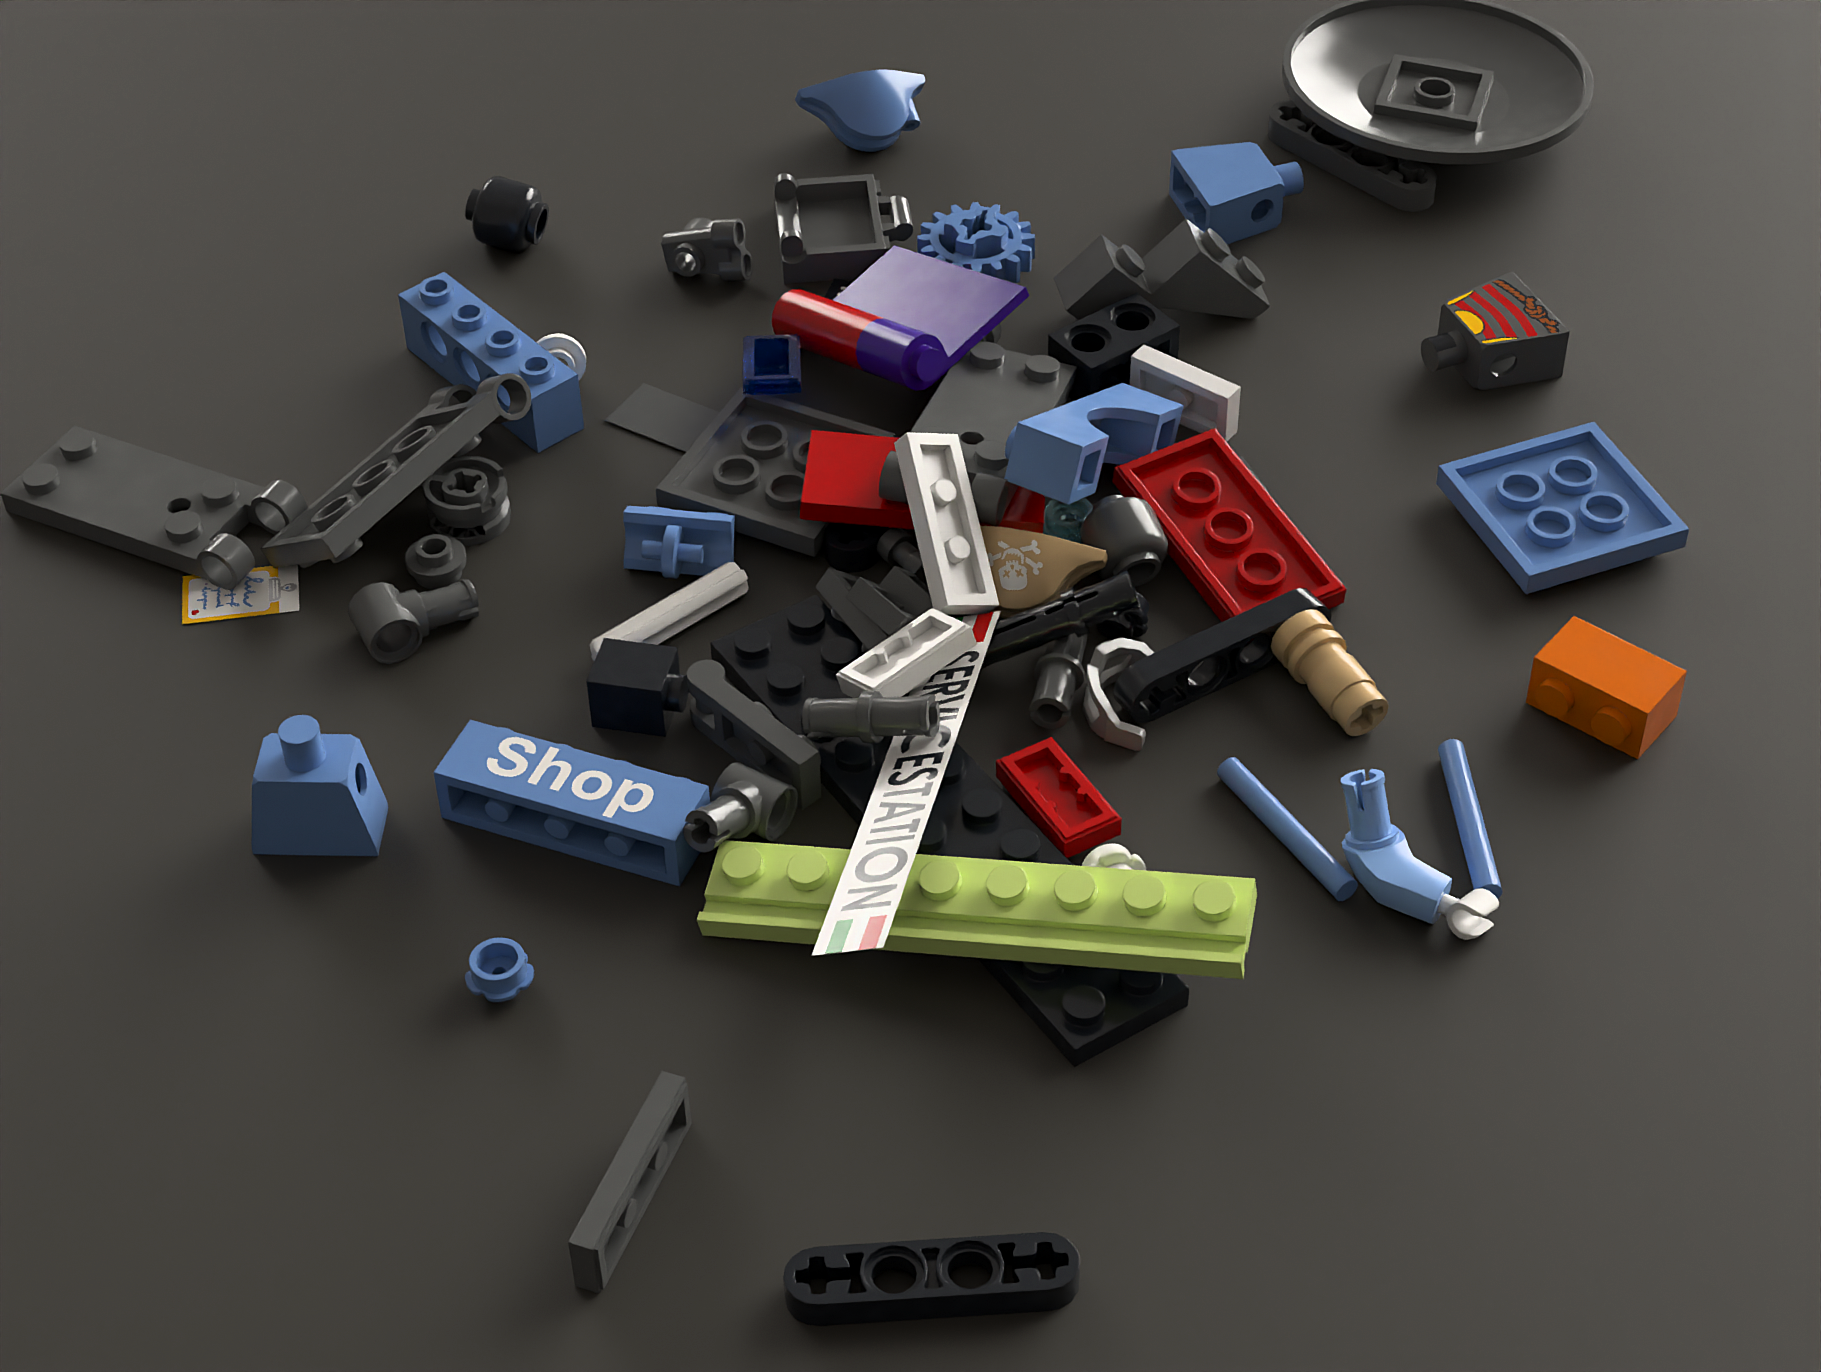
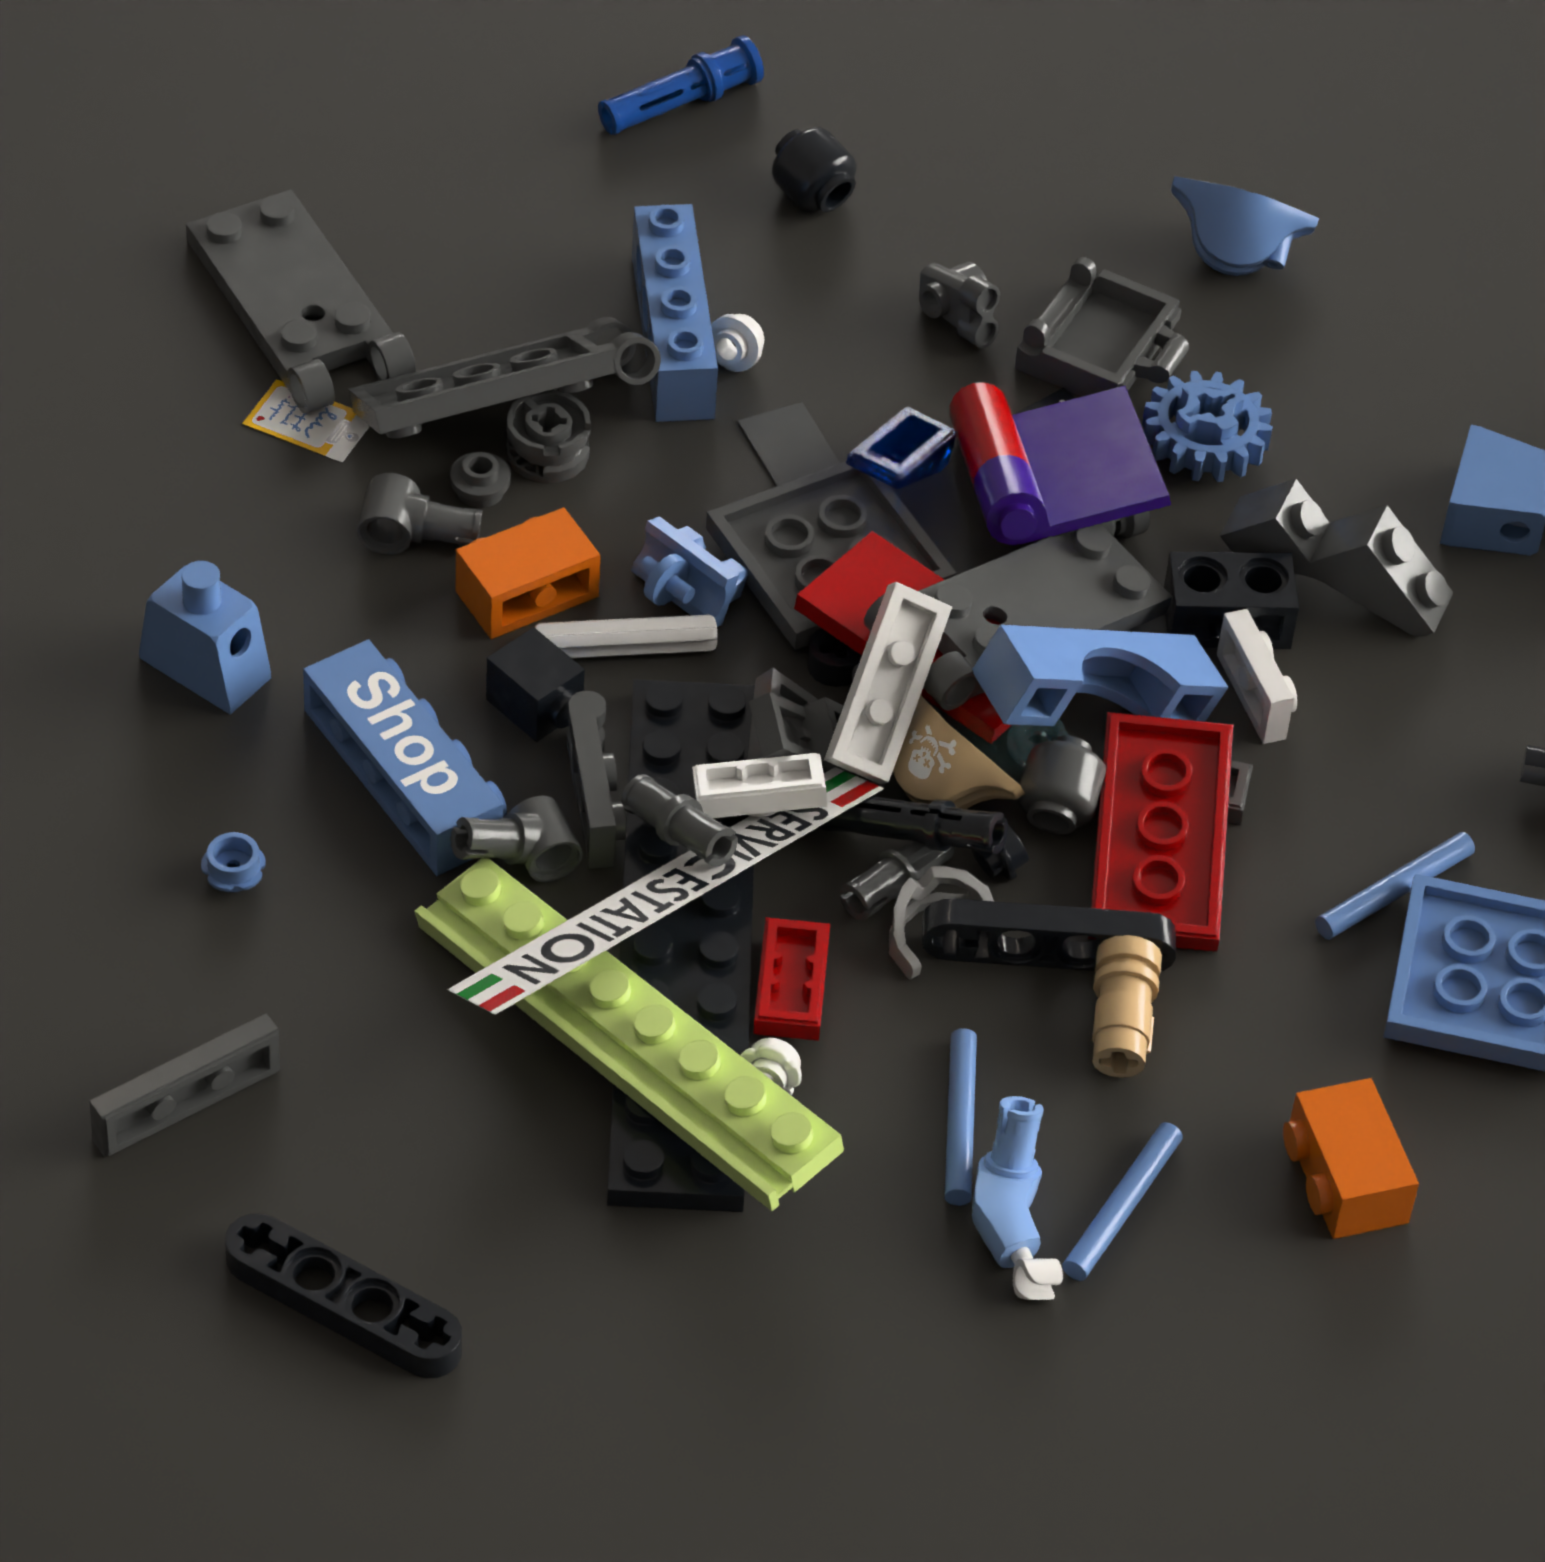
camera: 30 degrees right, 5 degrees up
none -> orange brick [455,507,601,639]
none -> blue pin [598,35,764,135]
none -> medium blue bar [1315,832,1475,940]

